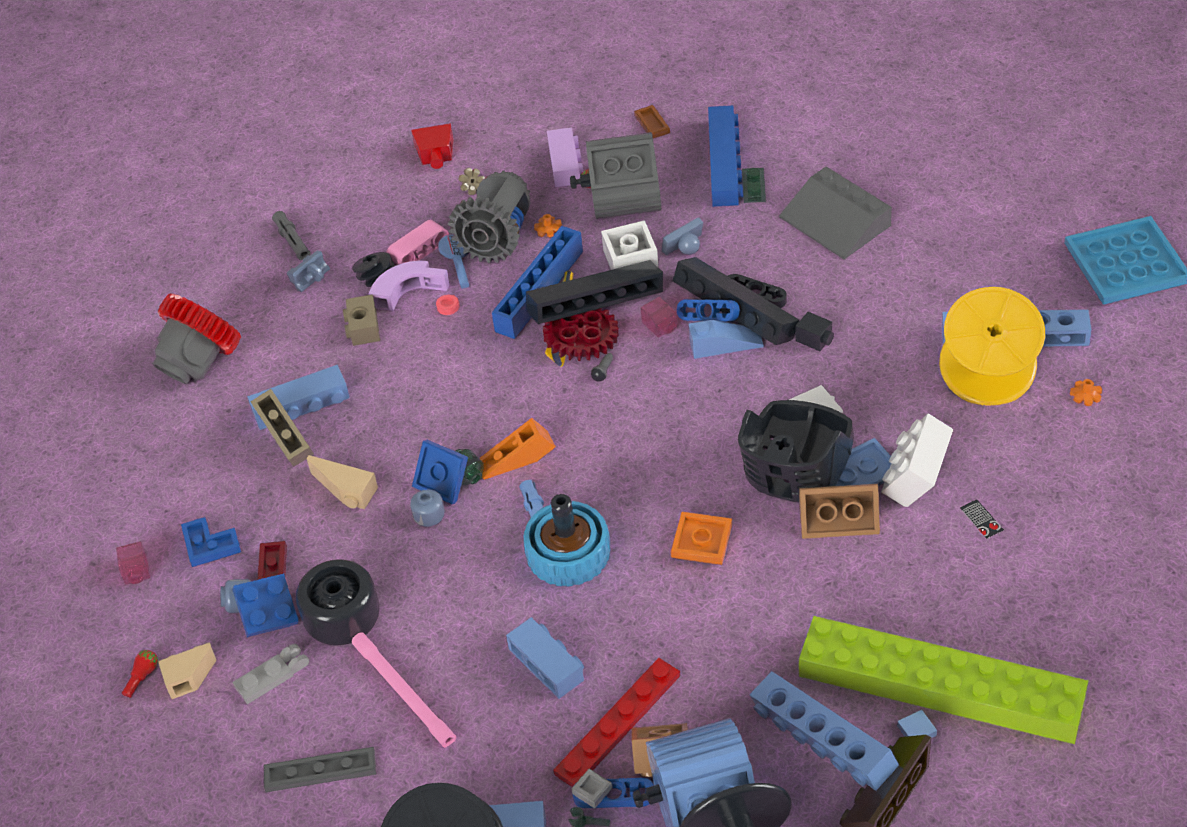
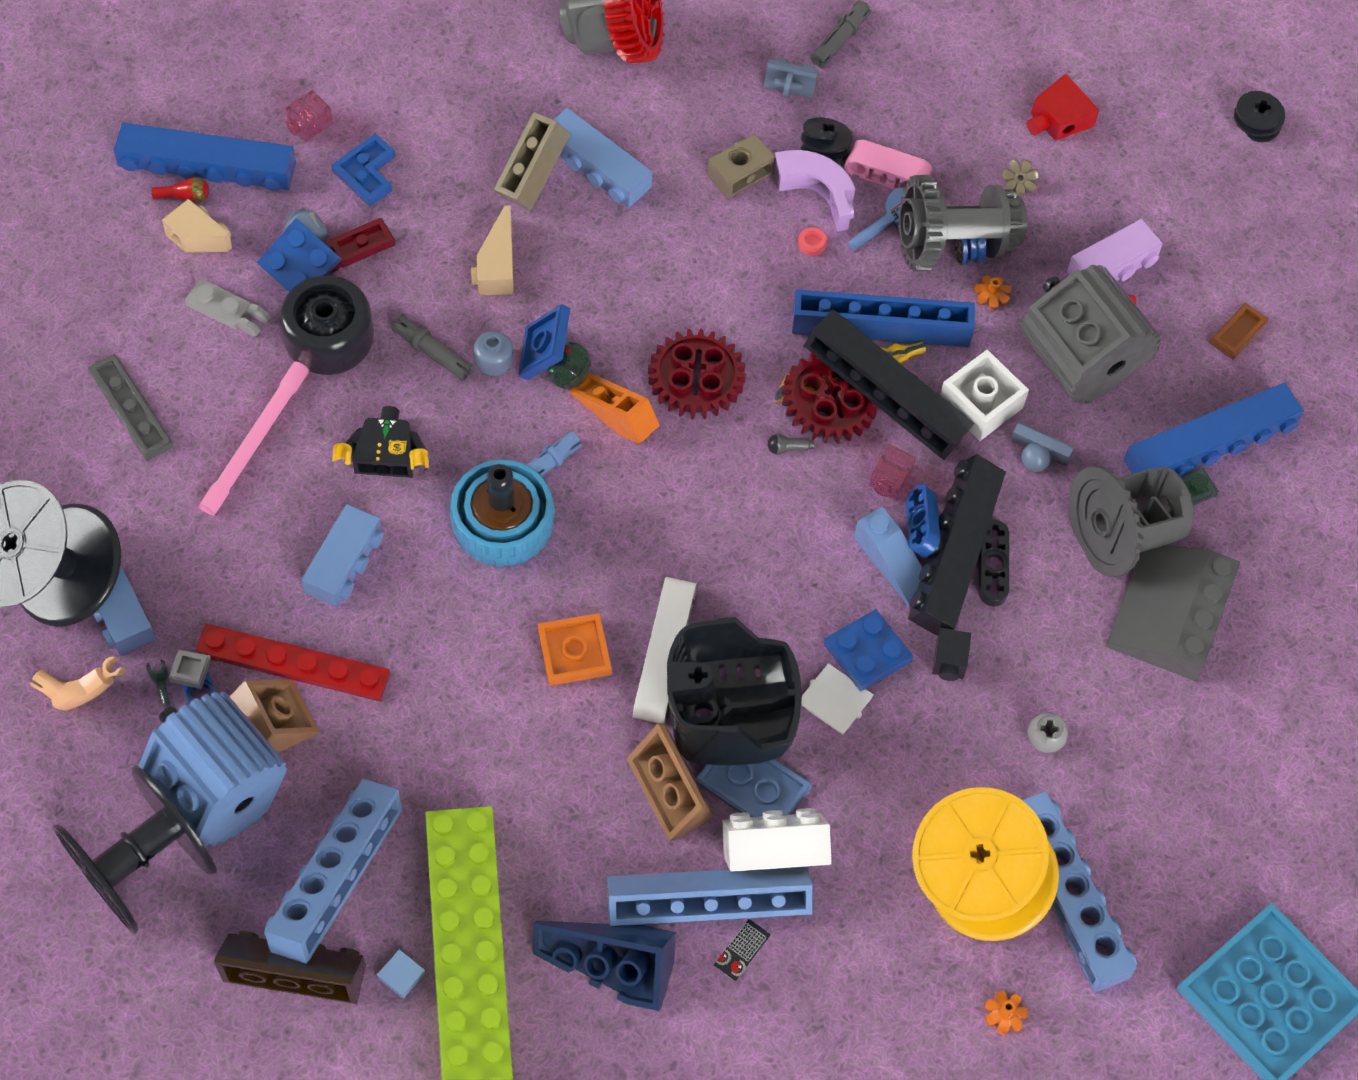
camera: 55 degrees right, 15 degrees up
none -> blue brick [114,122,296,191]
none -> black torso [332,406,429,478]
none -> dark grey pin [392,315,474,382]
none -> dark blue wedge [533,920,676,1011]
none -> medium blue brick [607,866,813,926]
none -> white beam [632,577,697,724]
none -> dark red gear [648,329,746,419]
none -> blue plate [824,609,913,692]
none -> light grey piece [1027,712,1068,754]
none -> dark grey piece [1069,466,1194,577]
none -> black piece [1233,91,1286,142]

